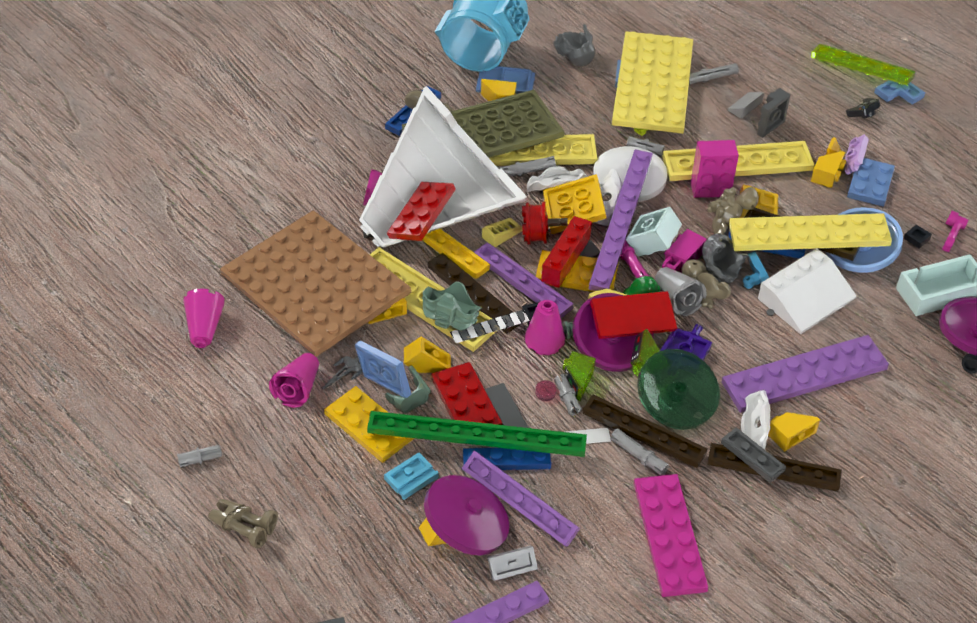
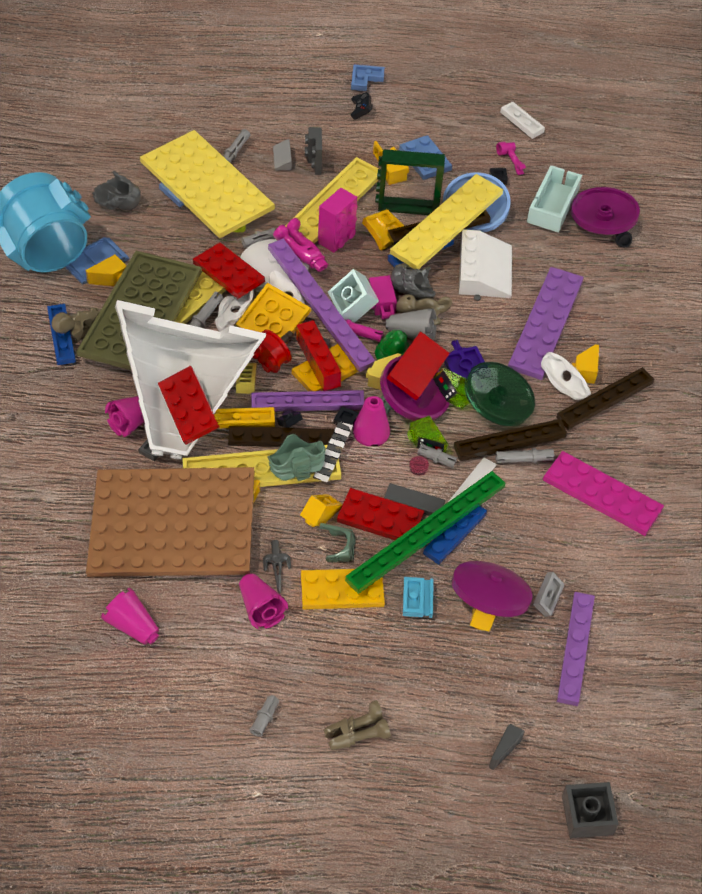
camera: 50 degrees left, 5 degrees up
medium blue tile [355,340,411,398] -> none
medium lavender plate [462,451,580,547] -> none
dark tan animal [707,187,759,235] -> none
dark grey tile [721,427,786,483] -> none
dark azure piece [743,251,769,289] -> none
clear neon green plate [811,44,916,86] -> none
lavender hinge [844,134,869,175] -> none
none -> red plate [193,242,265,299]
none -> dark pink piece [273,218,329,272]
none -> black plate [276,410,303,428]
none -> dark green window [375,149,445,215]

